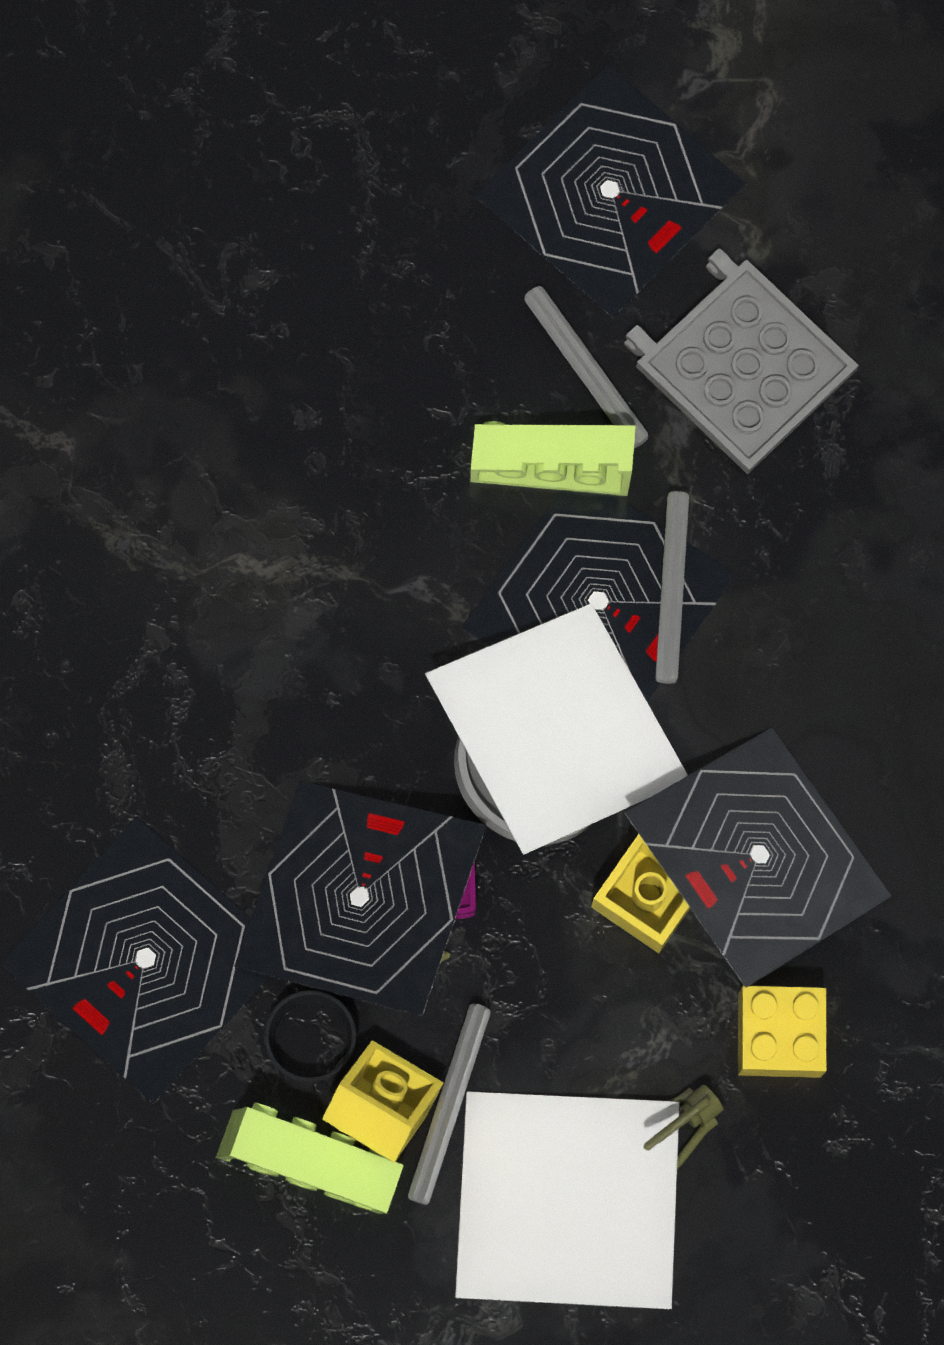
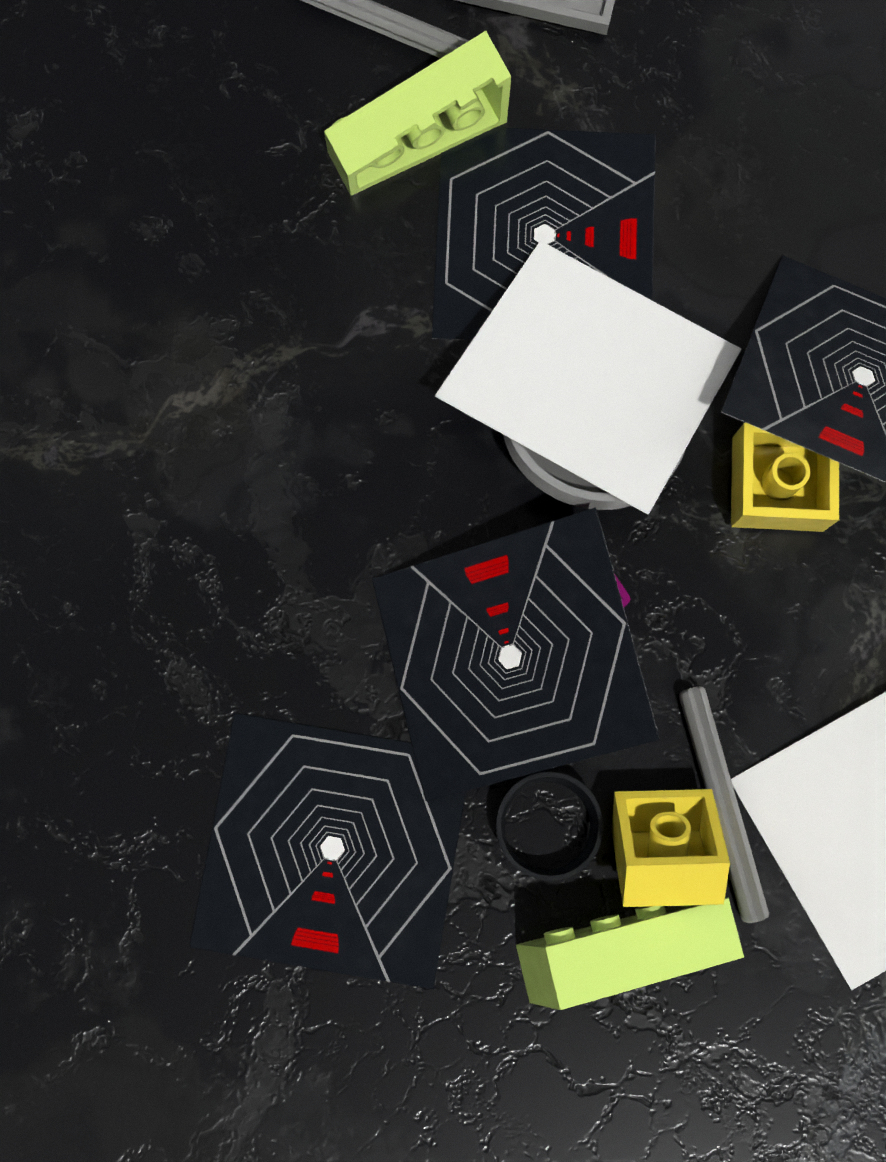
camera: 30 degrees left, 5 degrees up
light grey axle [656,491,689,684] -> none

